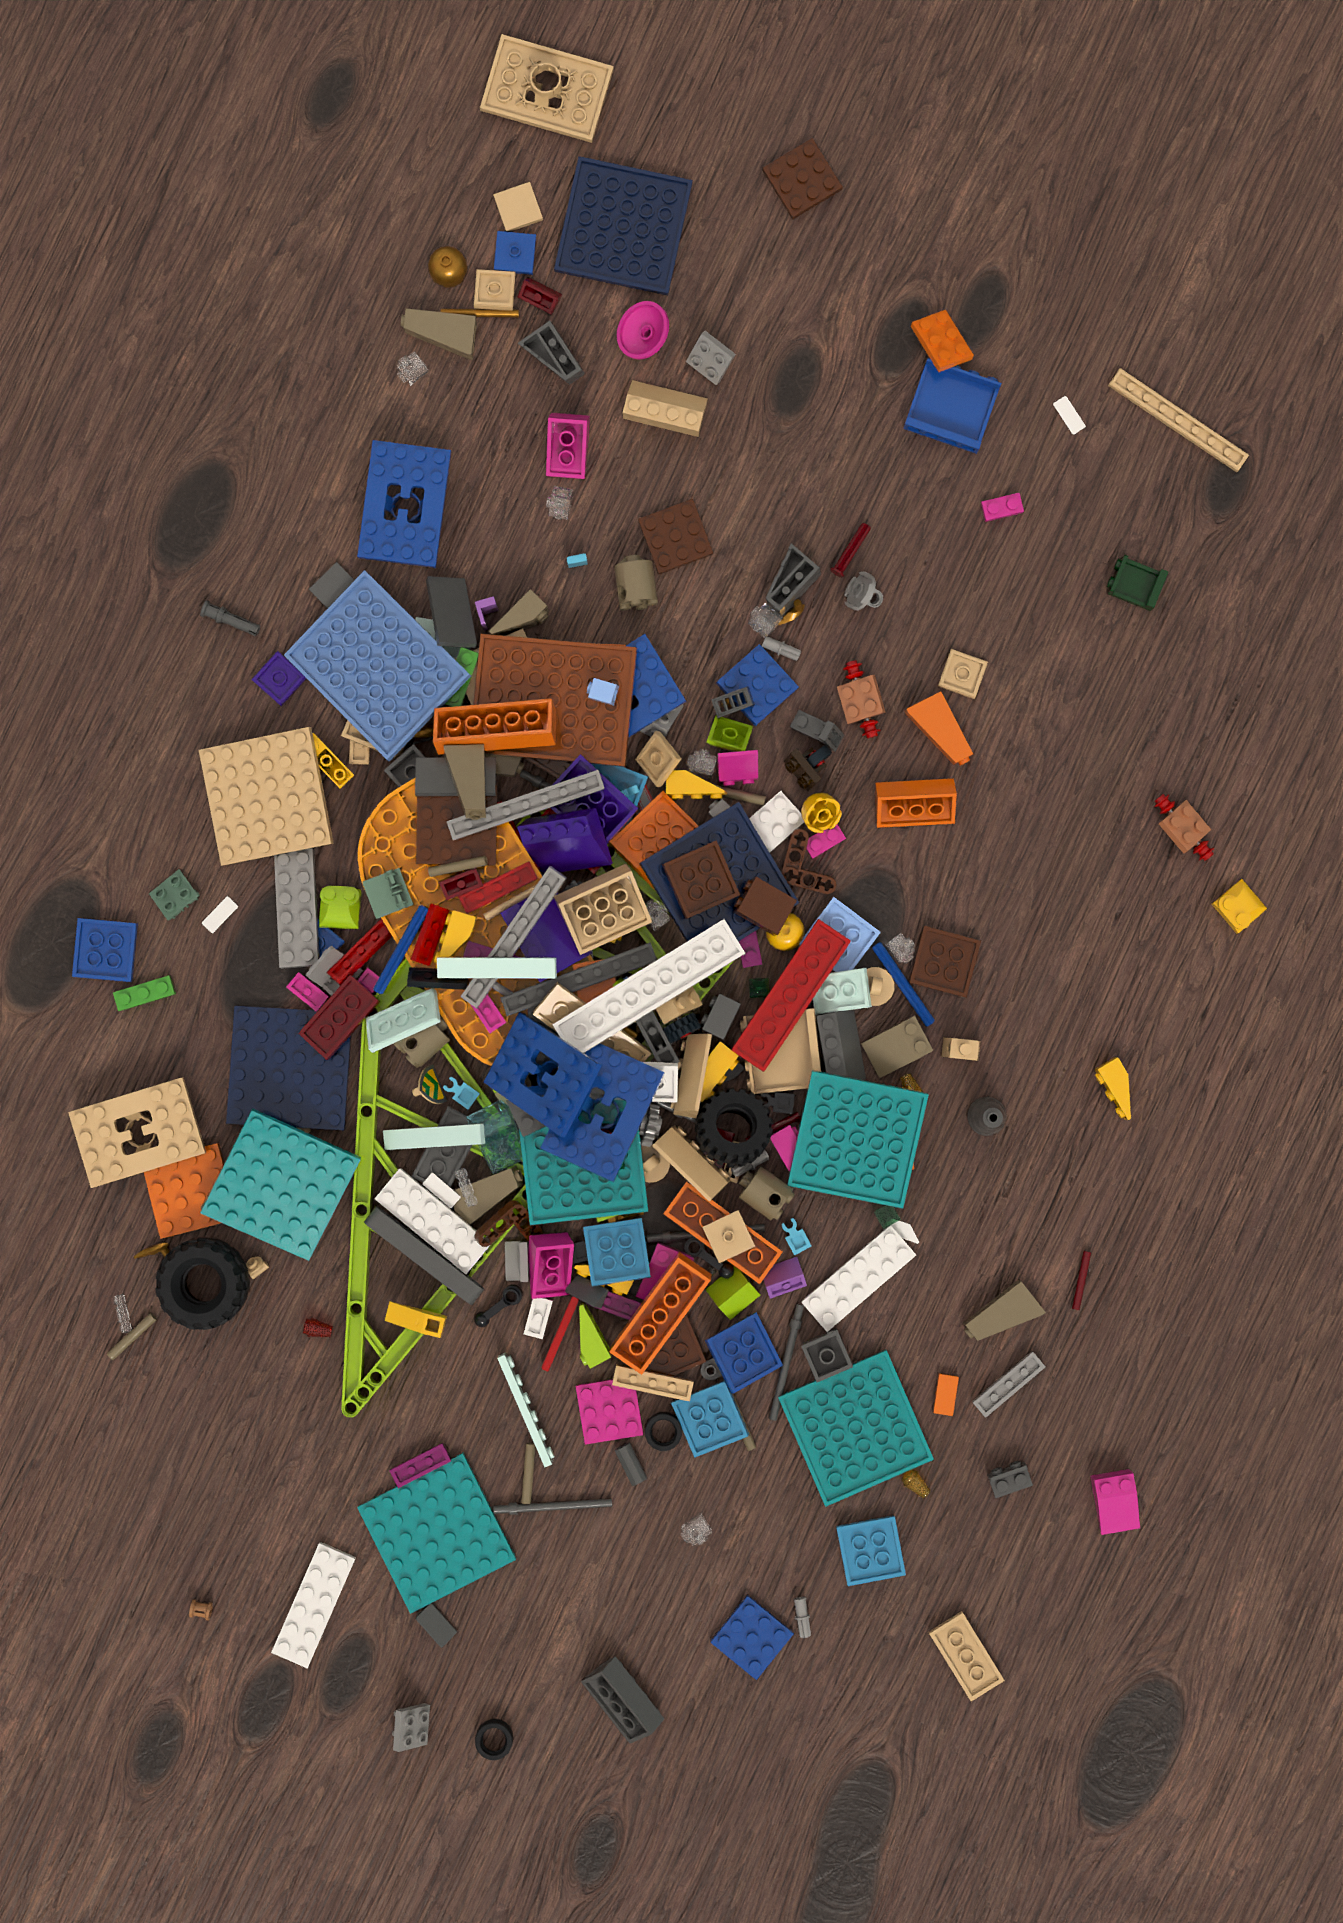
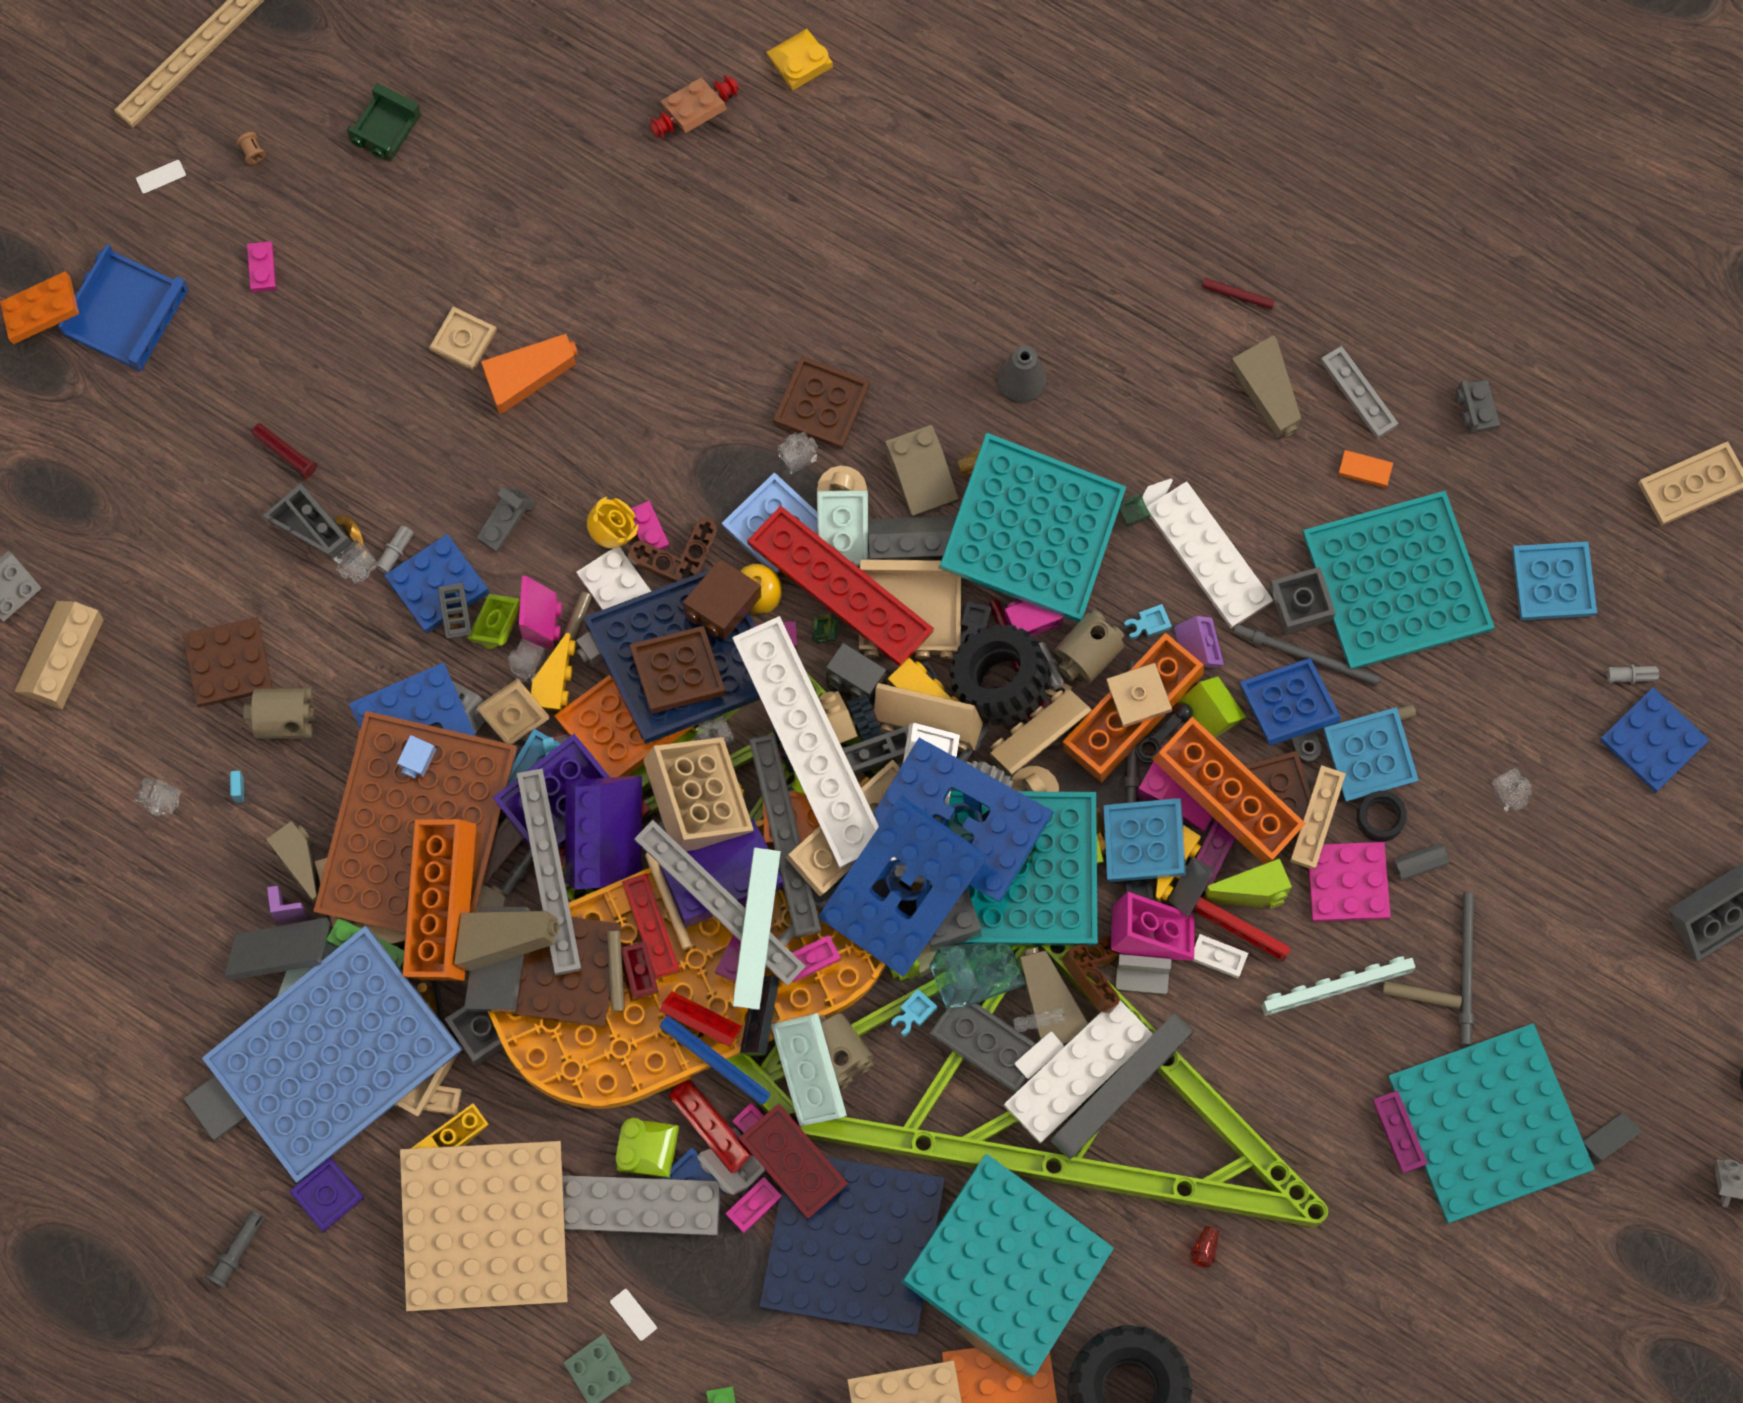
camera: 85 degrees left, 15 degrees down
tan plate [246,1256,269,1279] -> none
white plate [271,1542,356,1668] -> none
blue plate [357,440,451,568] -> none
sand green hinge [362,868,413,919] -> none
light aqua tile [383,1124,485,1150] -> none
yellow slope [385,1301,447,1338] -> none
shield [412,1065,447,1104] -> none
yellow slope [434,910,477,968] -> none
black piece [474,1284,523,1327] -> none
dark pink slope [546,413,590,479] -> none
dark brown plate [784,745,832,791] -> none
nougat plate [837,660,886,739] -> none
light grey tile [844,571,883,611] -> none
blue axle [872,942,935,1026] -> none
orange slope [875,778,957,828] -> none
clear yellow cone [901,1469,930,1498] -> none
tan torso [941,1037,981,1061] -> none
dark pink slope [1090,1469,1140,1535] -> none
yellow slope [1095,1057,1131,1120] -> none
none -> medium nougat bush [236,132,266,165]

